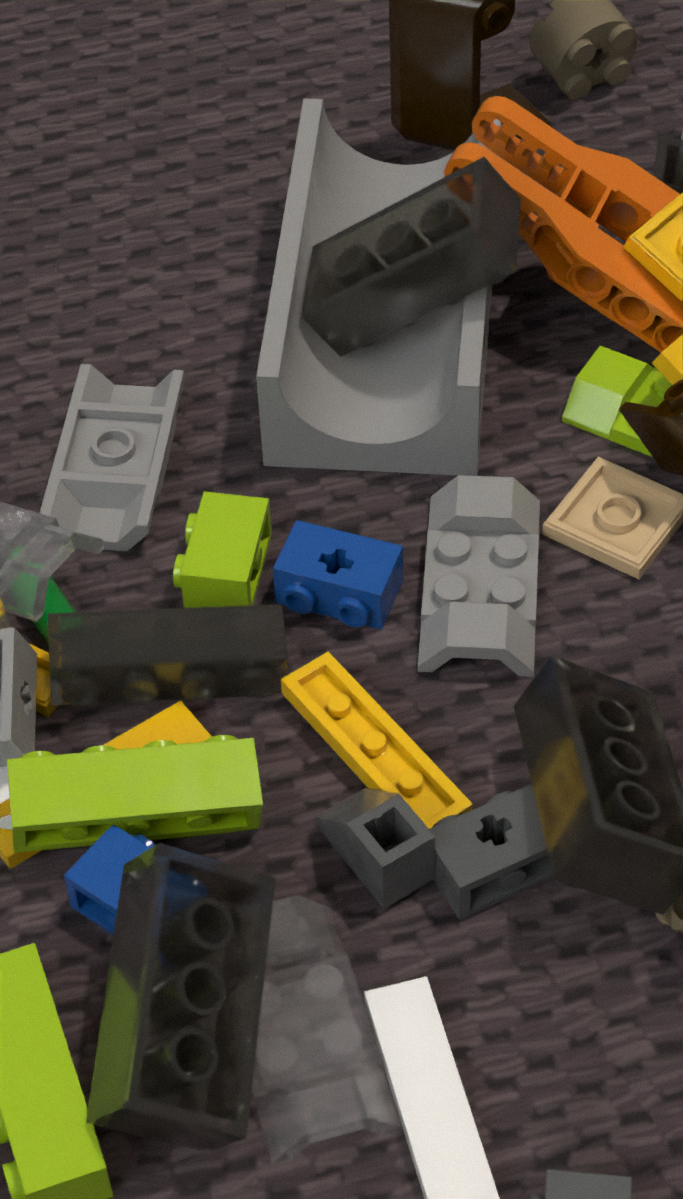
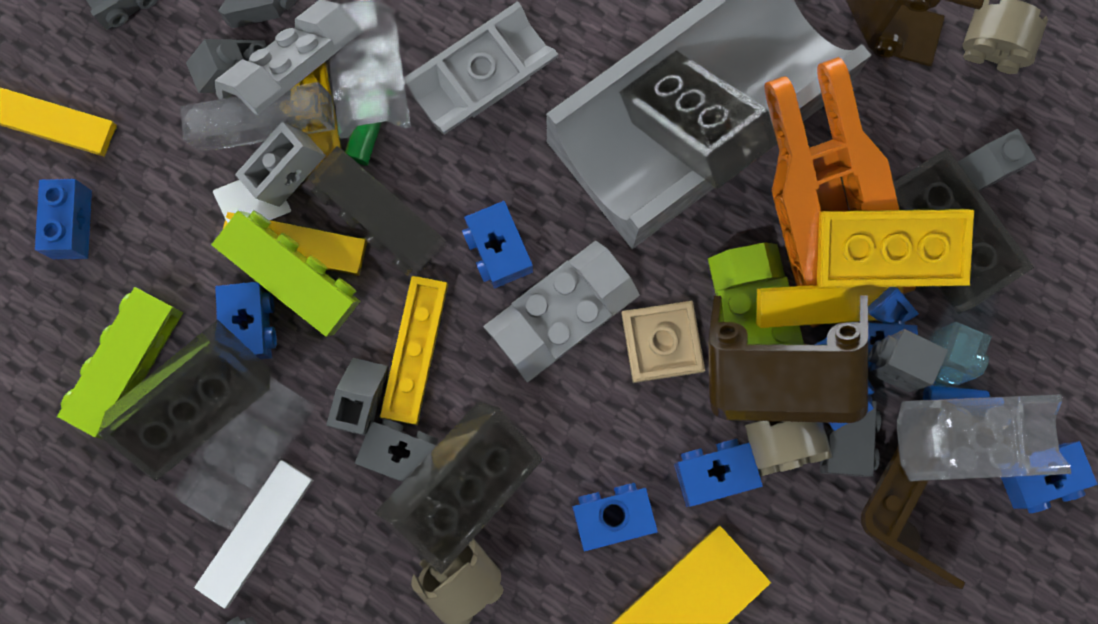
camera: 45 degrees right, 30 degrees up
lime brick [173,491,272,616] -> none

